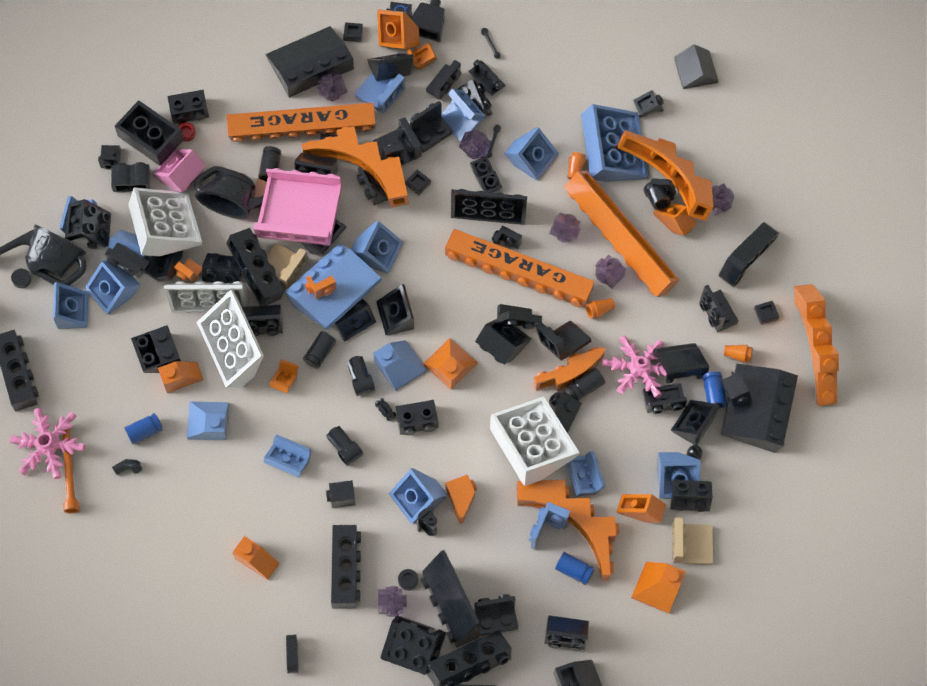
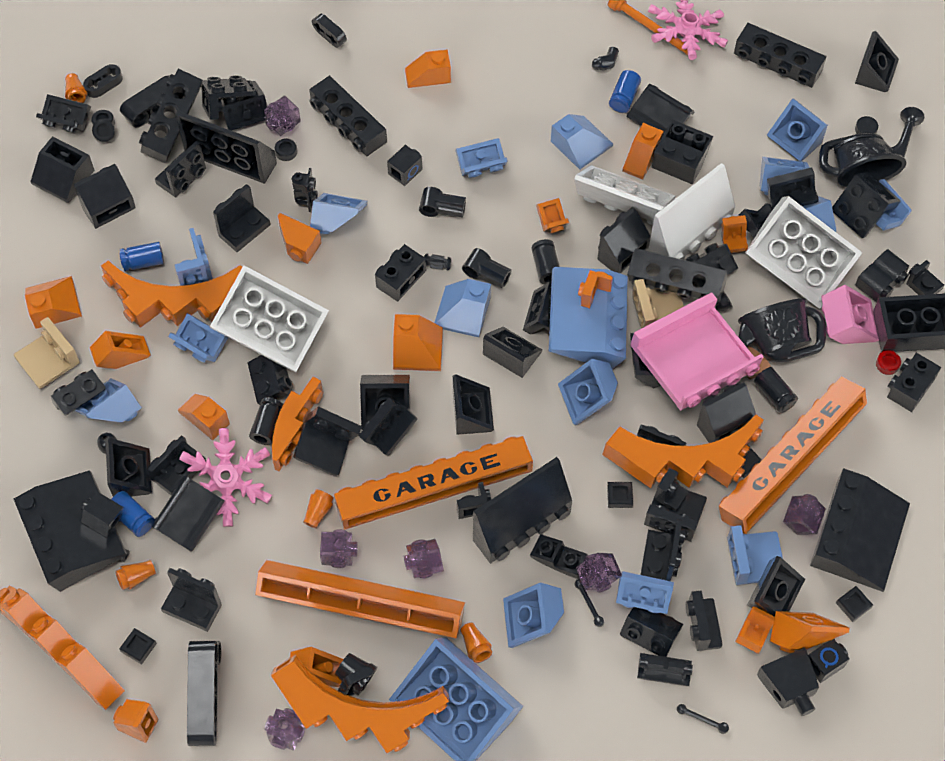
camera: 140 degrees right, 5 degrees down
none -> orange slope [113,699,159,743]
none -> orange slope [178,394,230,440]
none -> black bracket [213,184,271,252]
none -> black slope [452,374,494,435]
none -> black piece [626,83,695,135]

